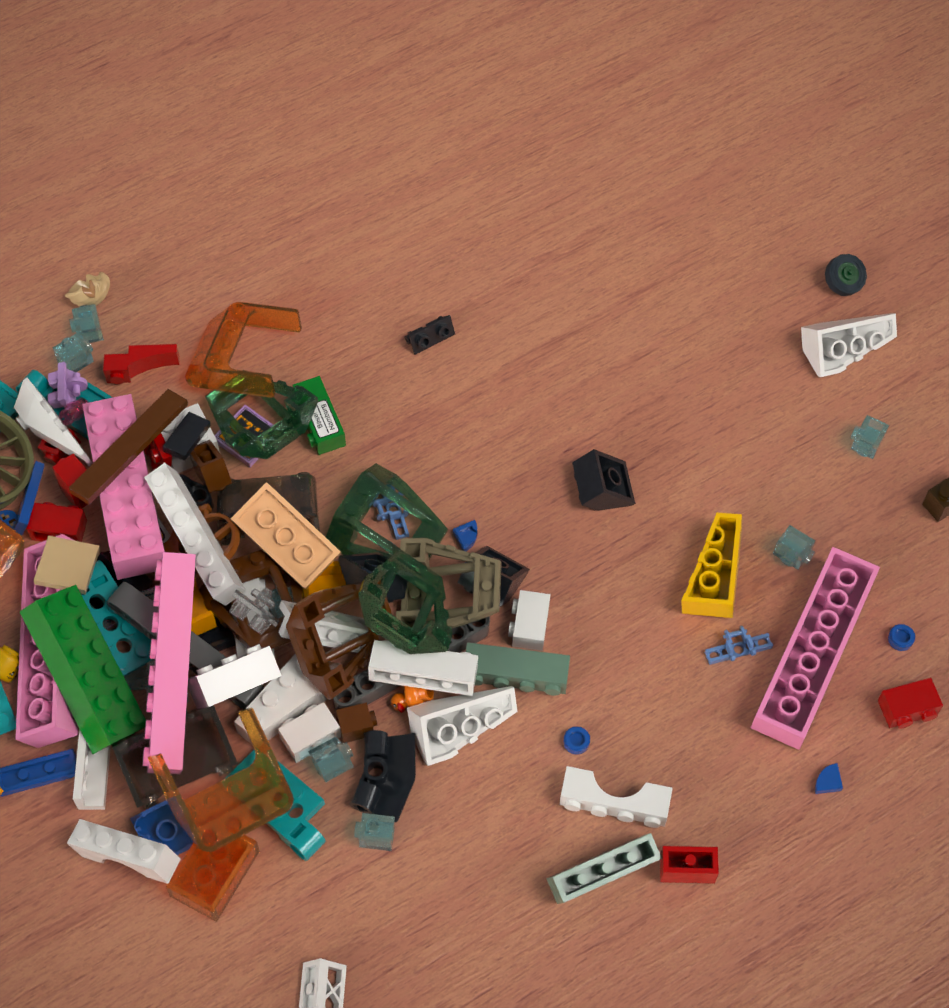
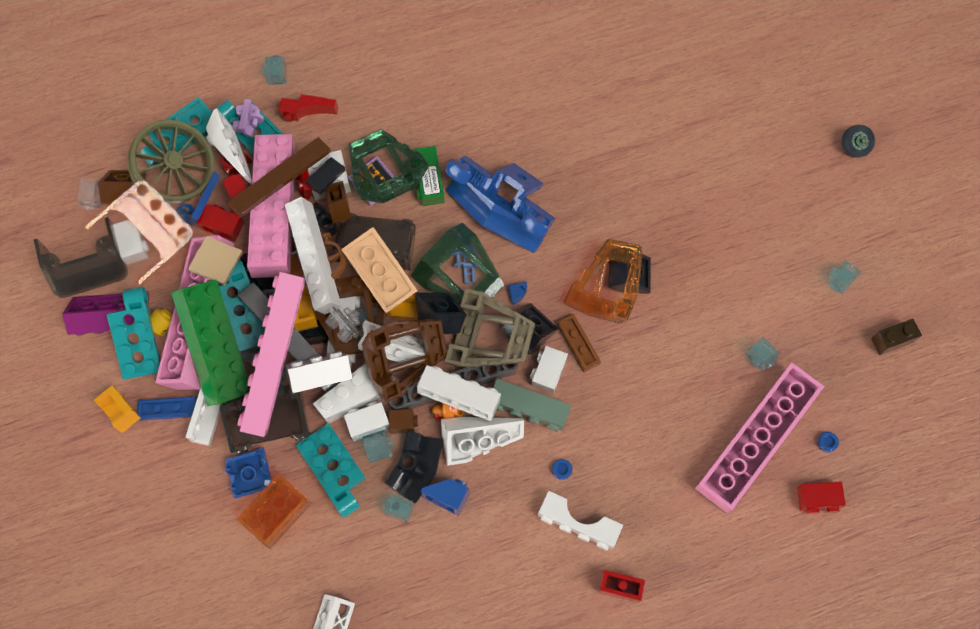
camera: 15 degrees right, 10 degrees up
clear light blue brick [53,333,94,372] -> none
clear pink axle [59,398,89,425] -> none
tan hair [65,272,110,309] -> none
white arch [67,819,181,884] -> none
clear orange windscreen [148,708,294,852] -> none
clear orange windscreen [185,302,302,398] -> none
clear green windscreen [358,549,452,654] -> none
black hinge [405,315,455,355] -> none
brick [546,833,662,904] -> none
yellow wedge [681,512,742,618] -> none
medium blue piece [705,626,773,665] -> none
white wedge [801,313,897,377] -> none
blue tile [815,763,843,794] -> none
none -> blue slope [421,479,470,516]
none -> blue piece [446,156,556,253]
none -> dark orange tile [556,313,601,372]
none -> clear orange windscreen [564,239,642,324]

